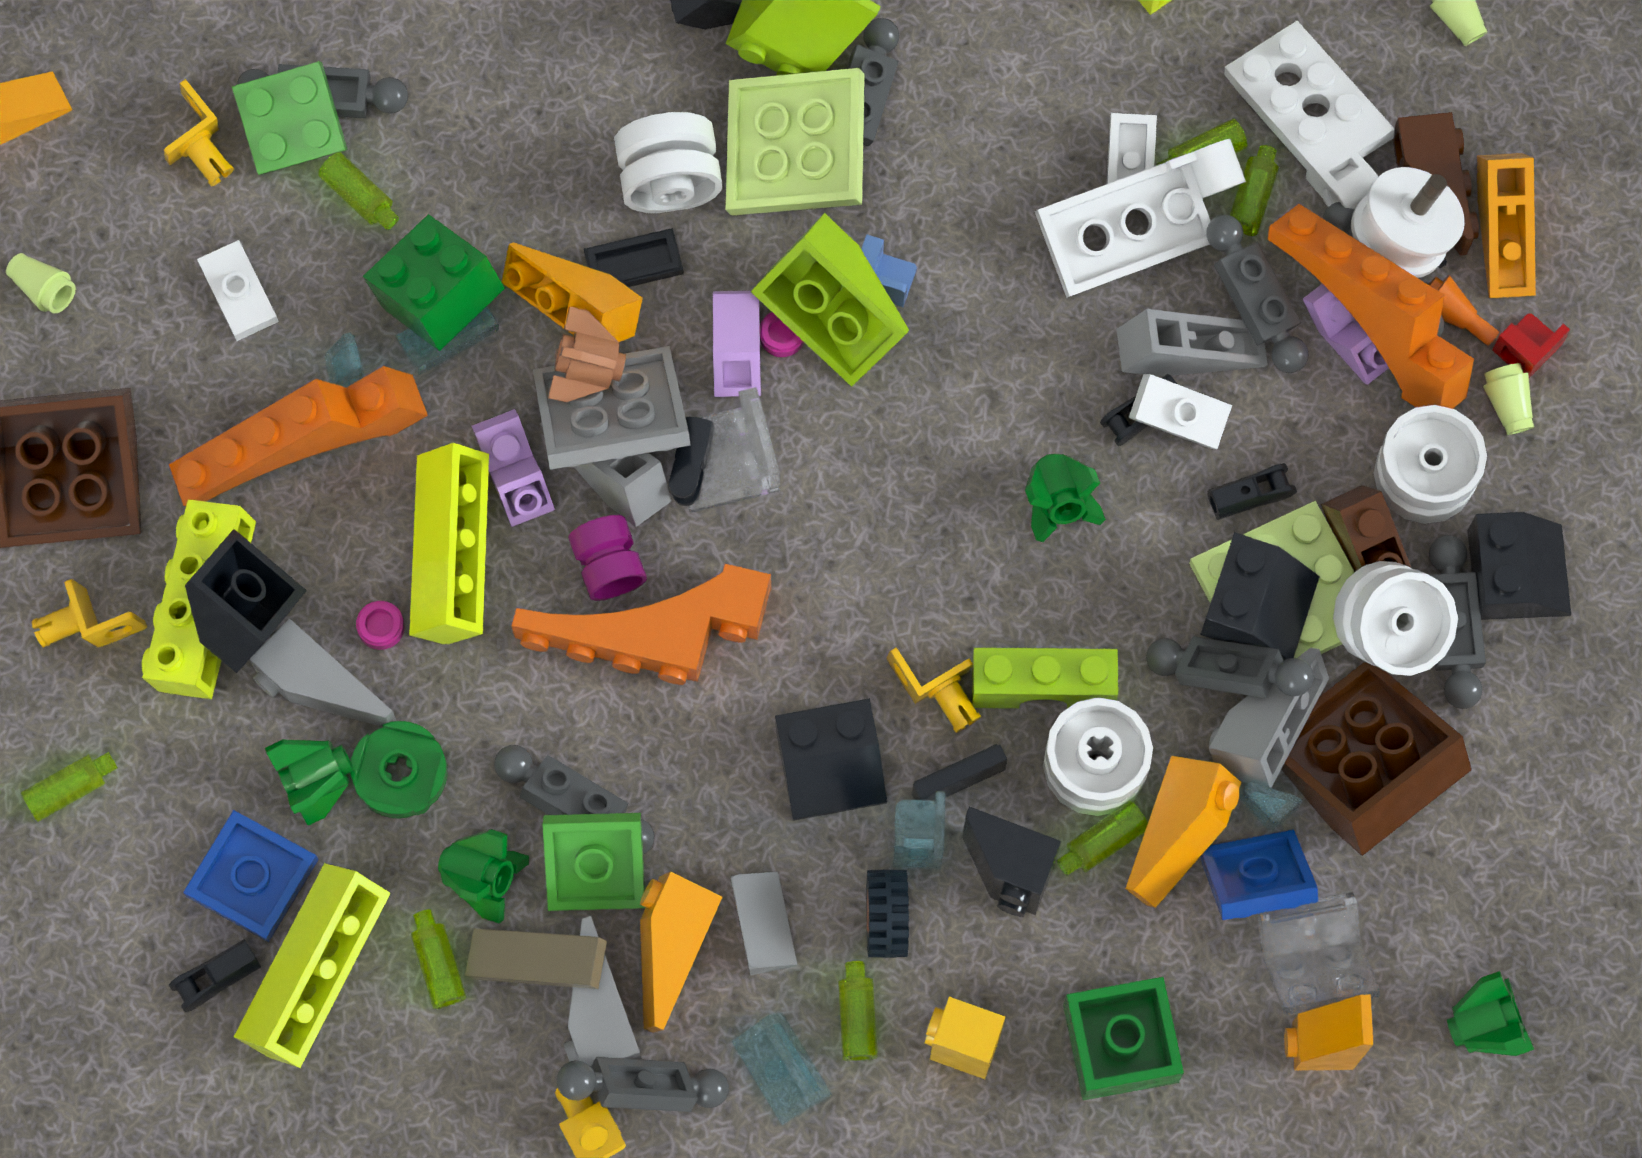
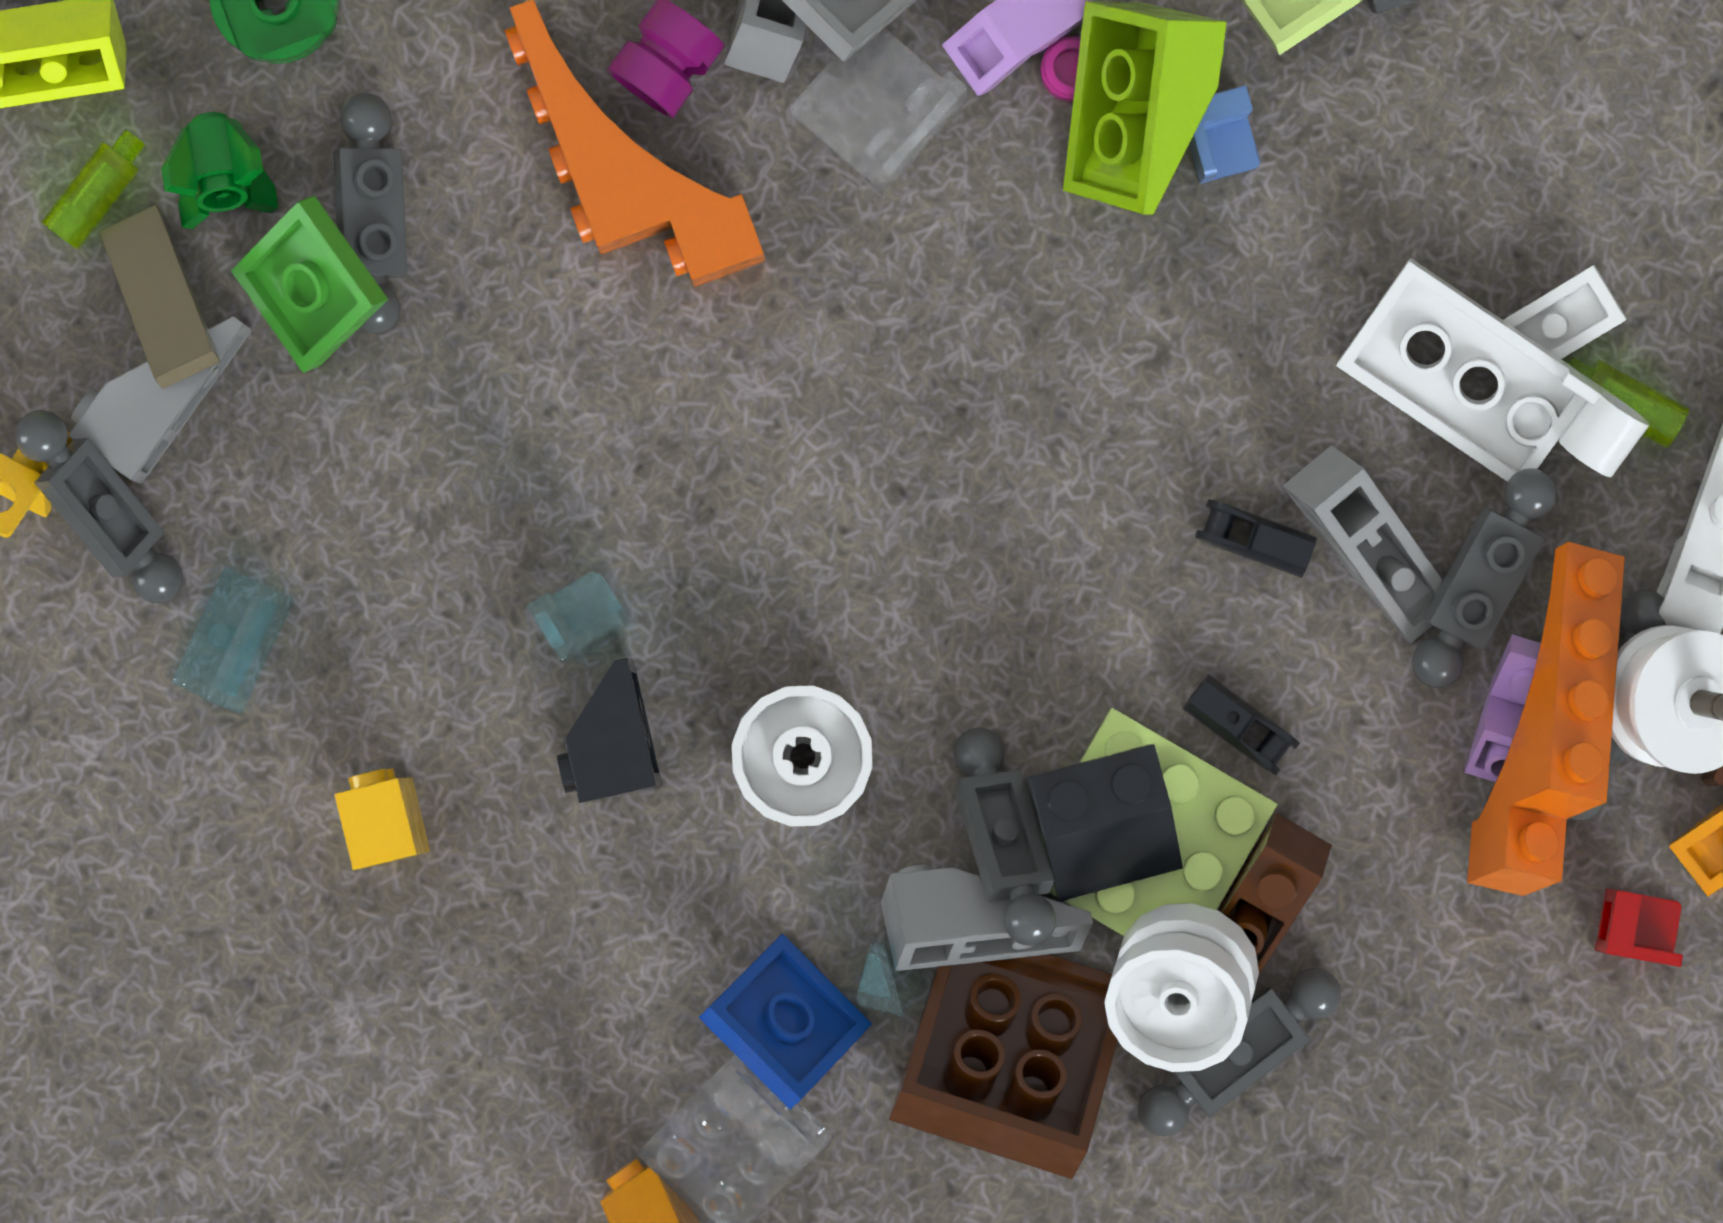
camera: 55 degrees right, 15 degrees up
light orange slope [640,872,722,1033] -> none
black bar [669,416,715,506] -> none
light grey slope [730,872,797,976] -> none
black slope [775,698,887,821] -> none
clear neon green cylinder [838,961,878,1061] -> none
black wheel [866,870,909,958] -> none
yellow bracket [887,647,981,733] -> none
black tile [912,744,1007,810] -> none
lime arch [972,648,1118,709] -> none
green brick [1025,454,1106,542] -> none
clear neon green cylinder [1056,801,1148,876] -> none
green brick [1063,977,1184,1101] -> none
light orange slope [1125,756,1241,908] -> none
white plate [1129,374,1232,449] -> none
clear neon green cylinder [1229,145,1279,236] -> none
white wheel [1374,405,1487,524] -> none
orange cone [1428,275,1499,346] -> none
black slope [1467,512,1571,620] -> none
yellowish green cone [1483,363,1534,435] -> none

